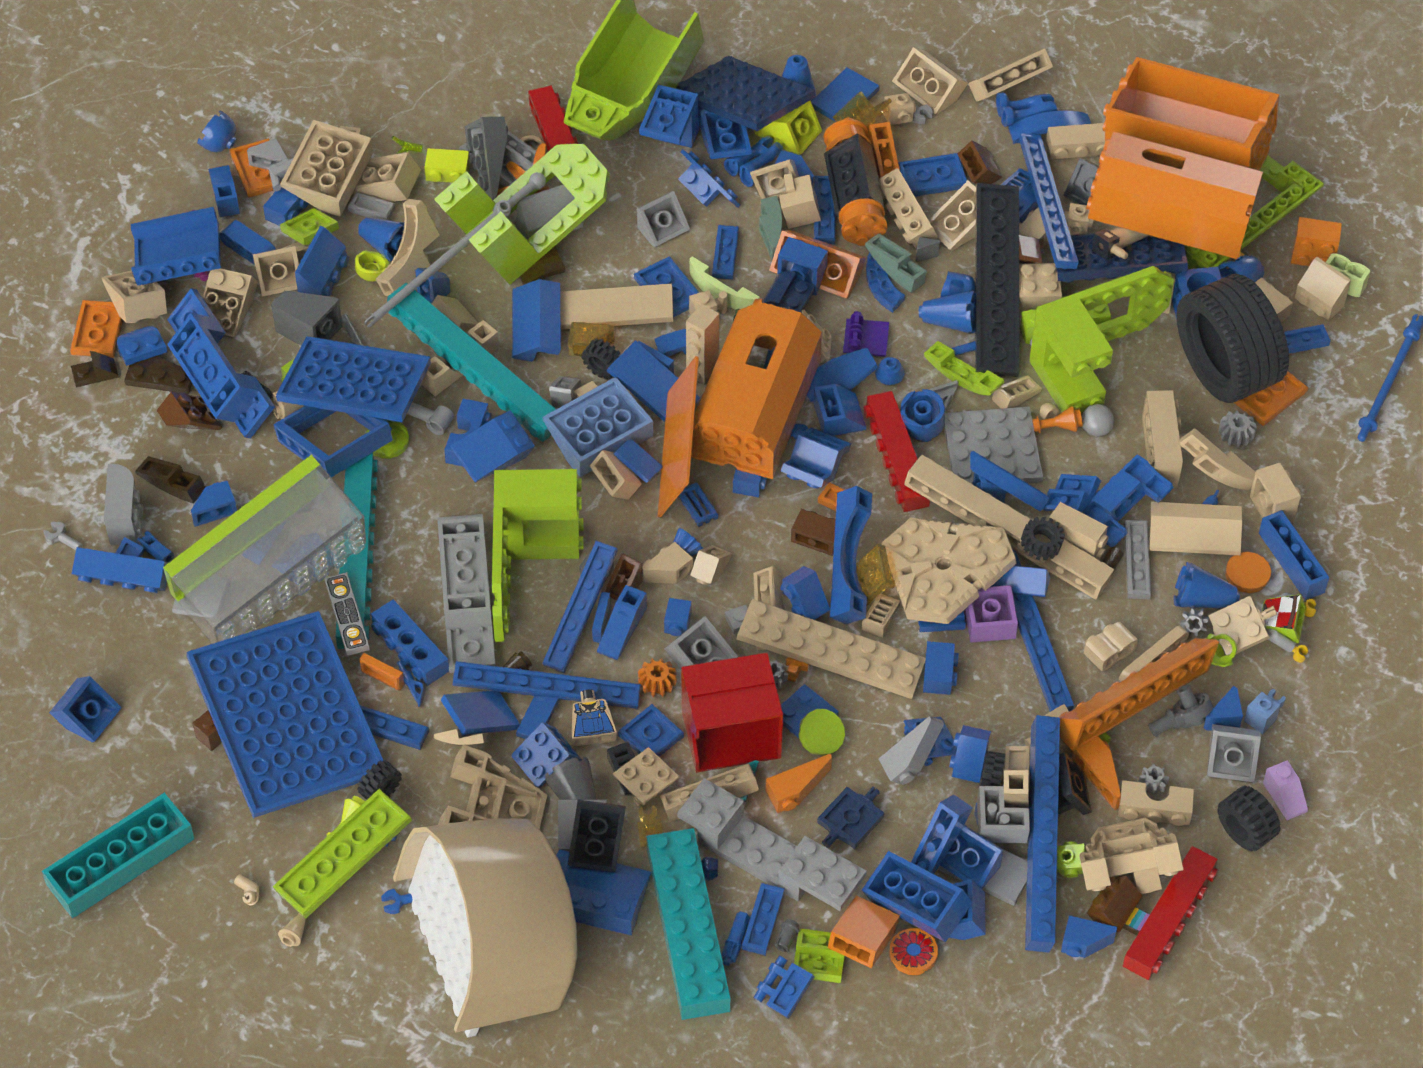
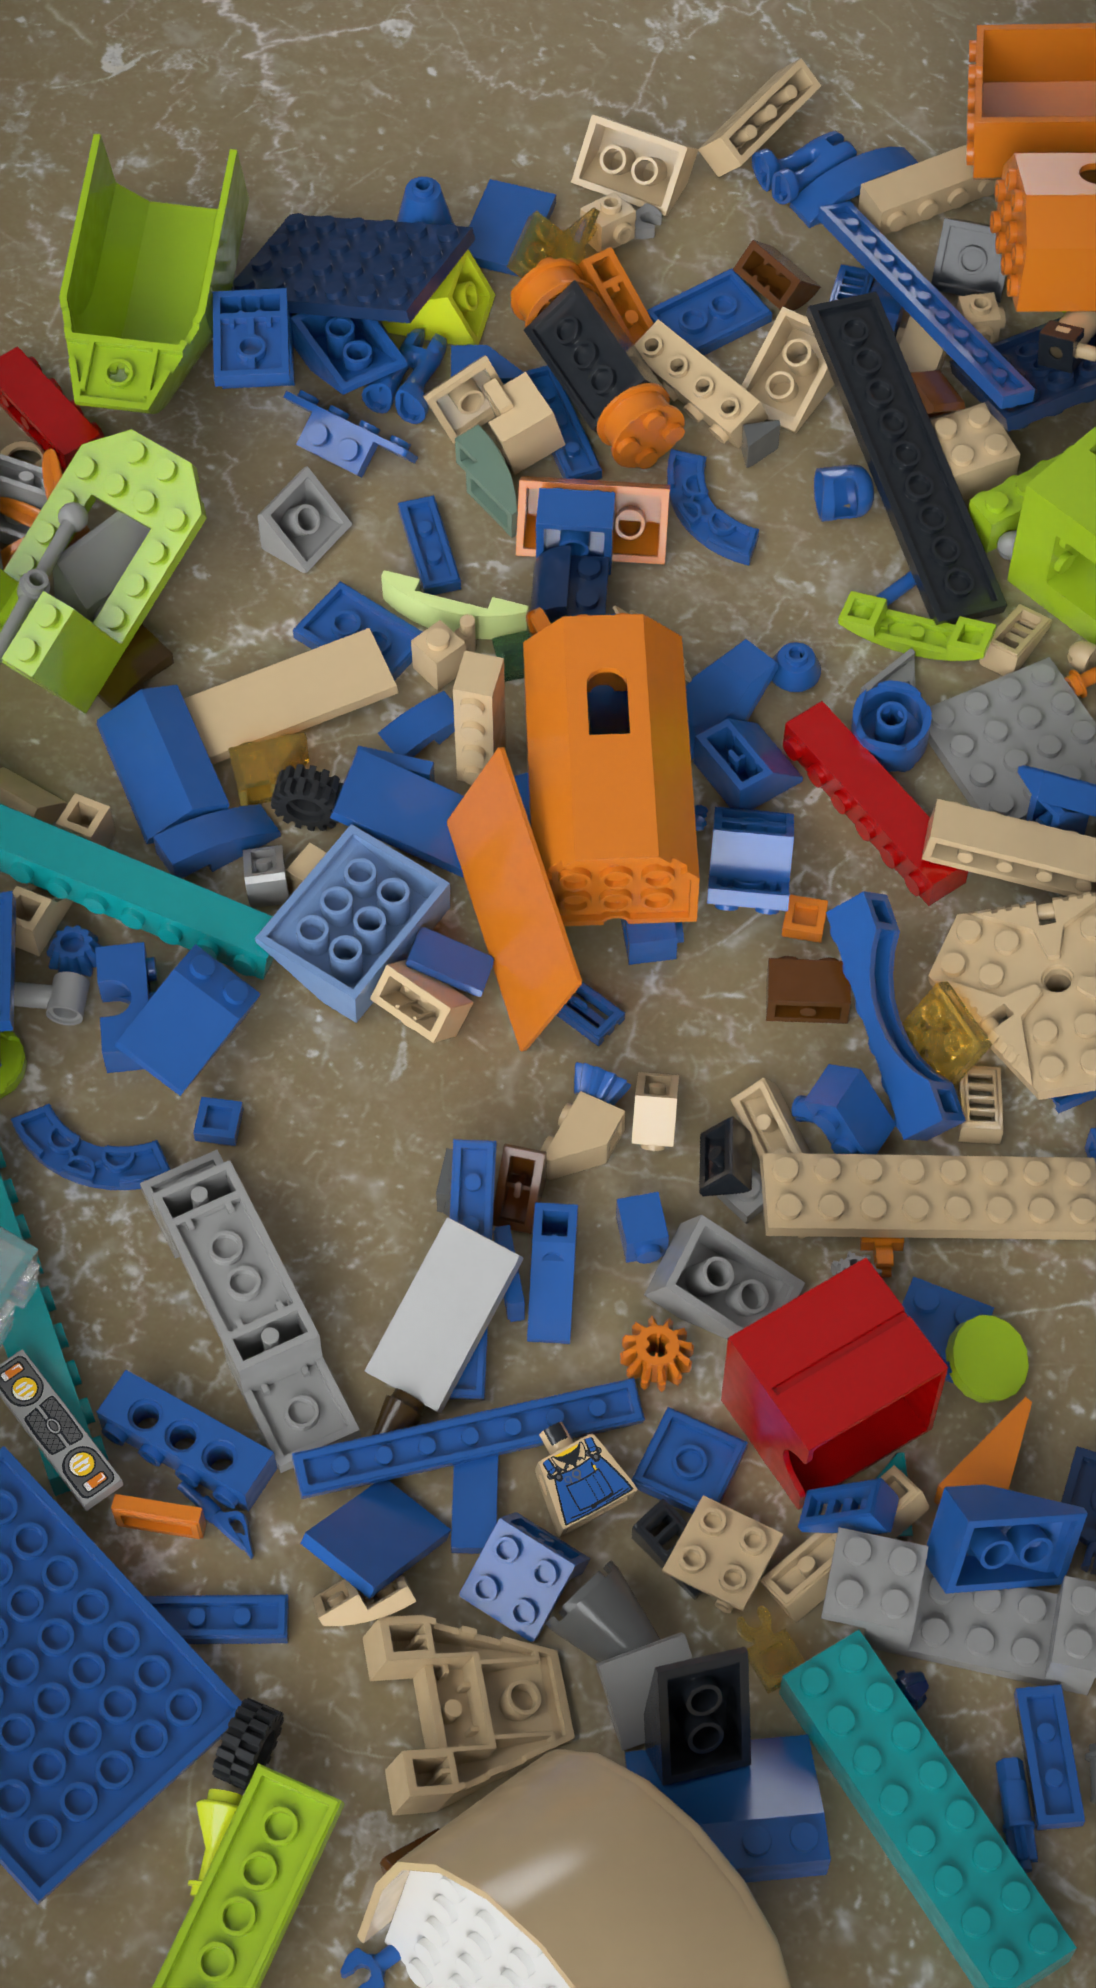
camera: 20 degrees left, 5 degrees up
lime bracket [492,469,584,642] -> none
dark purple hinge [843,311,889,357] -> none
sand green slope [865,234,927,293] -> none
blue cone [919,291,976,334] -> none
none -> blue tile [10,1103,171,1190]
none -> blue piece [46,925,102,977]
none -> blue slope [153,804,281,879]
none -> blue plate [193,1097,244,1146]
none -> tile [365,1217,524,1413]
none -> black slope [699,1116,752,1197]
none -> blue slope [798,1478,899,1534]
none -> blue slope [926,1484,1088,1594]

